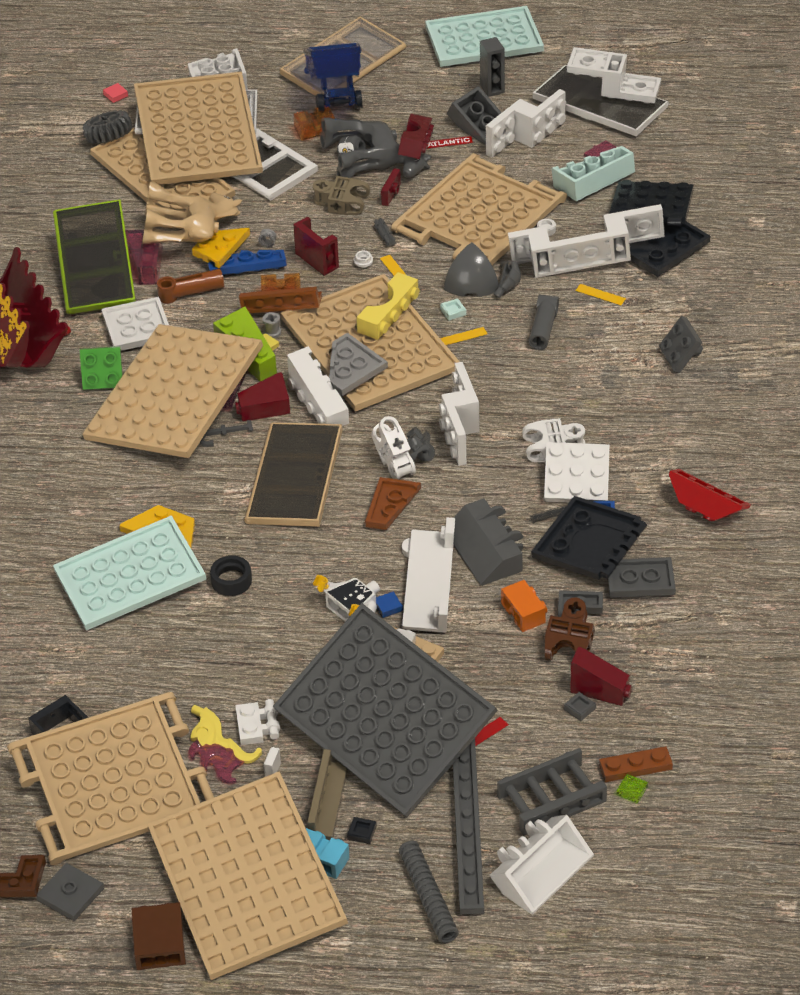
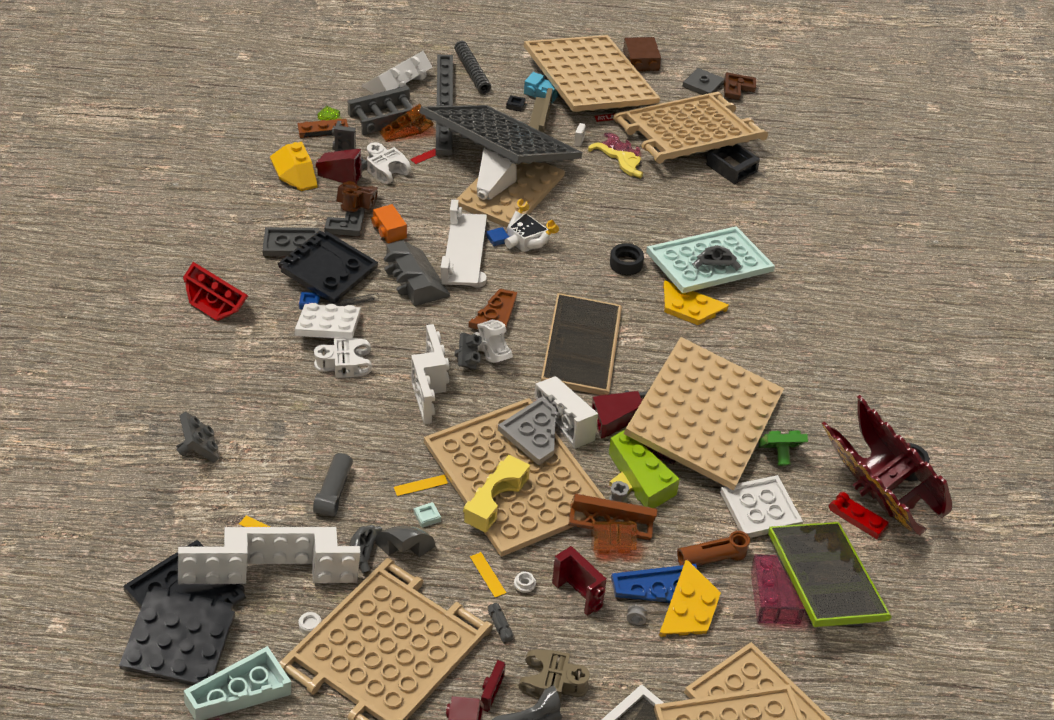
camera: 175 degrees right, 0 degrees up
tan animal [142,181,242,244] -> none
white plate [235,699,280,745] -> none
none -> yellow wedge [270,142,318,191]
none -> dark grey bracket [332,121,356,151]
none -> white piece [367,142,411,184]
none -> clear orange slope [380,103,434,142]
none -> dark grey piece [692,245,742,271]

